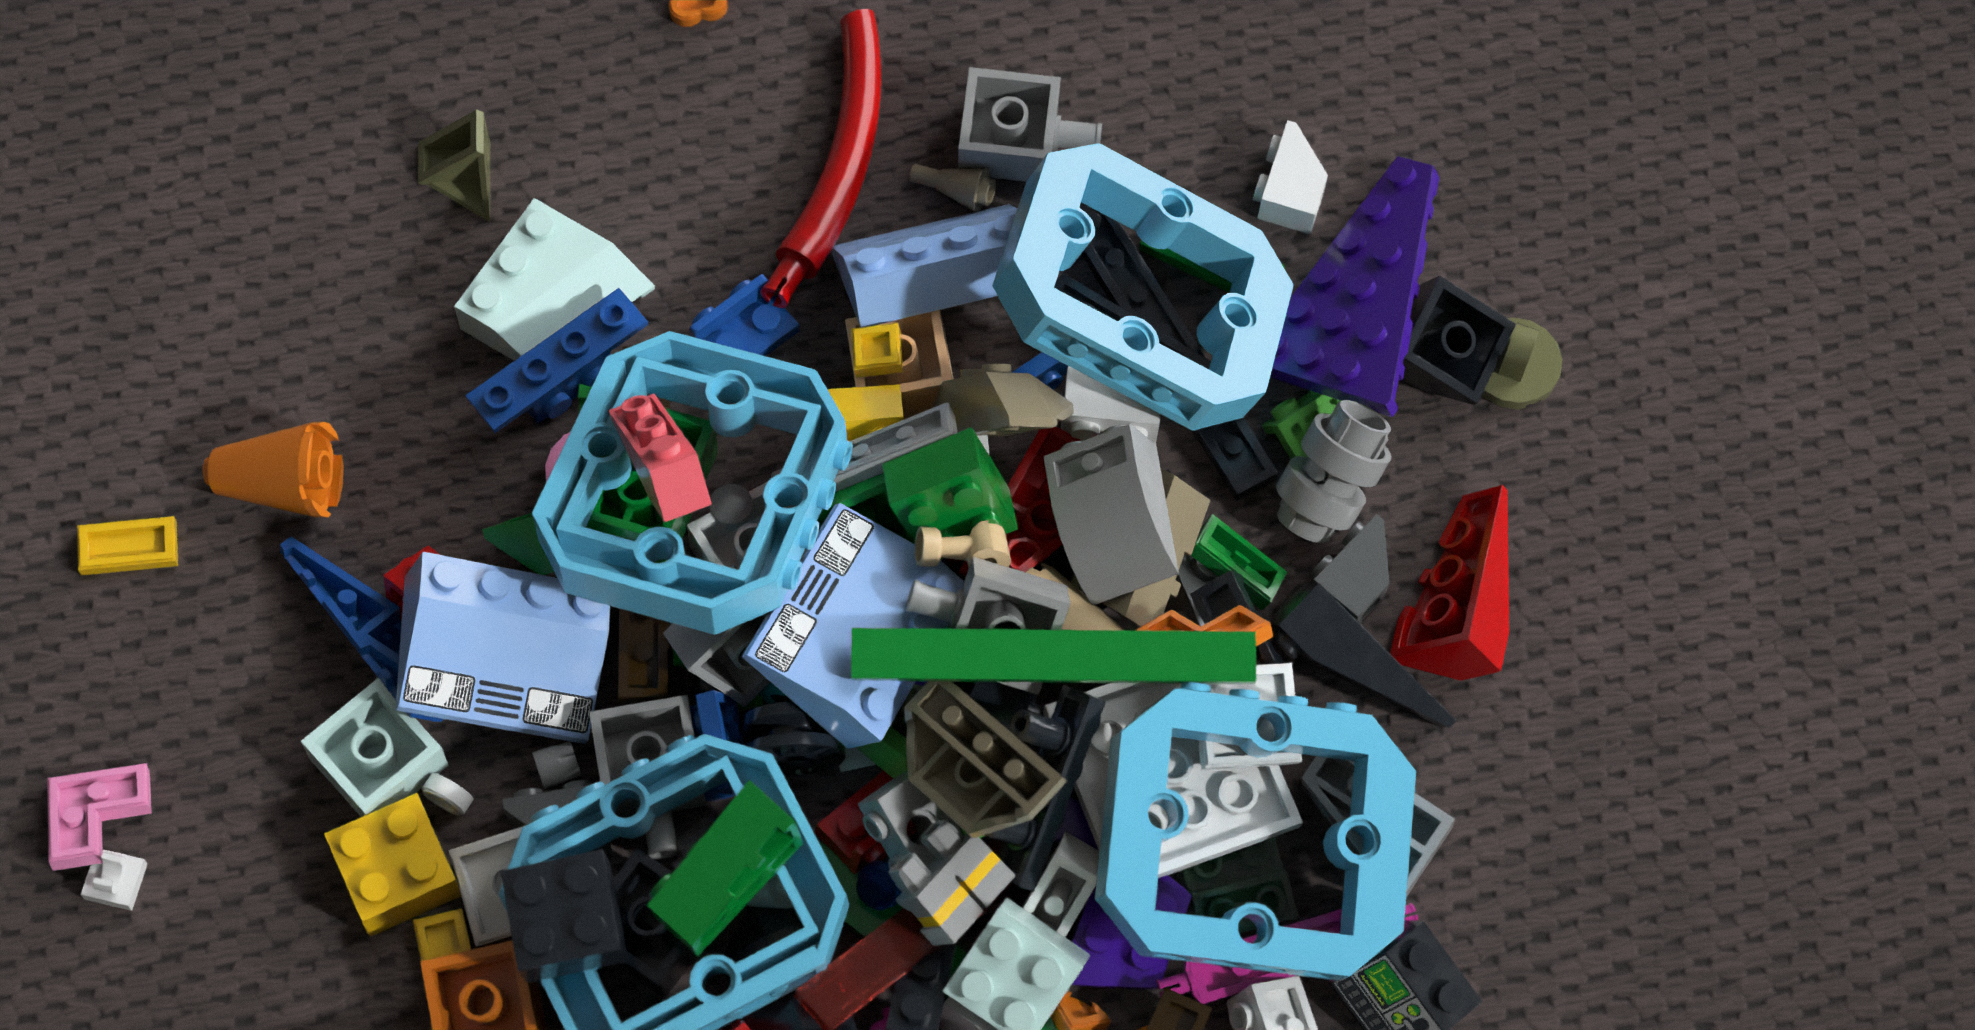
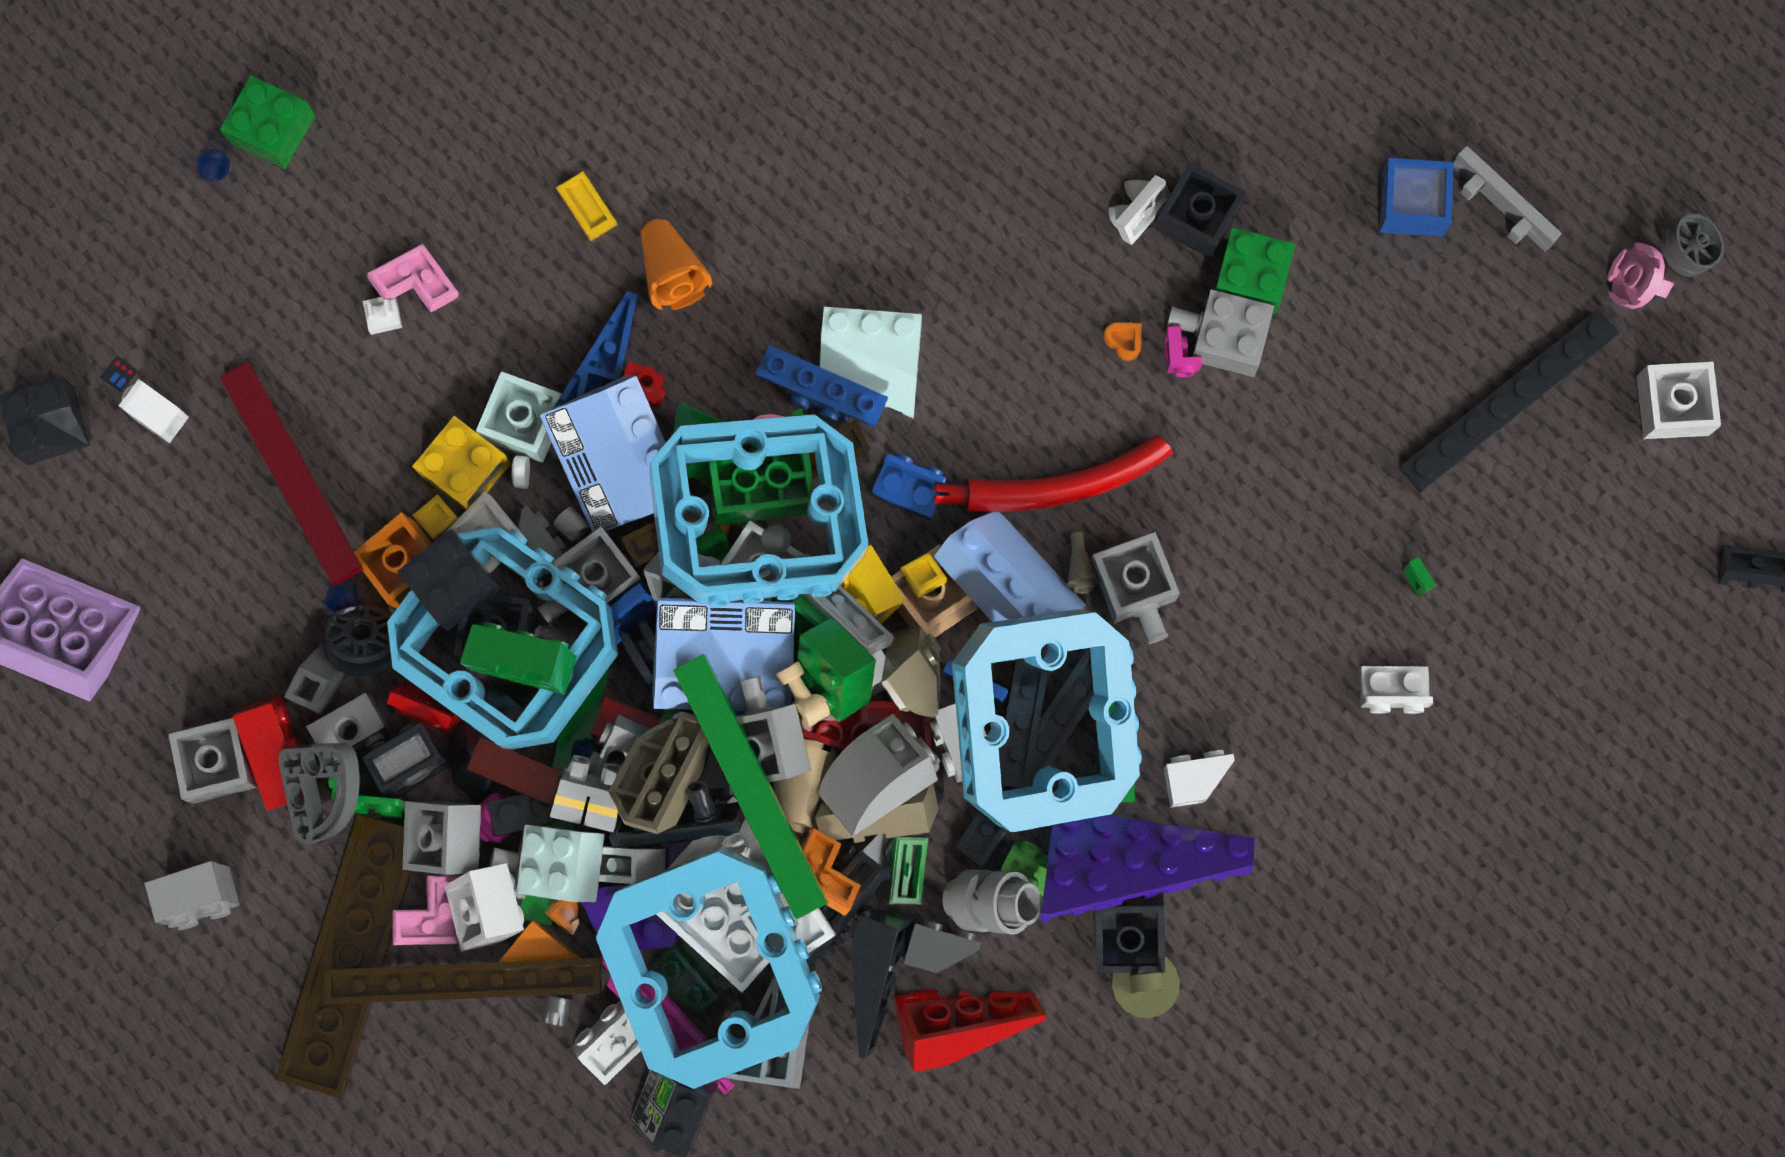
camera: 70 degrees right, 10 degrees up
olive slope [418,109,490,222] -> none
coral slope [608,393,712,522] -> none

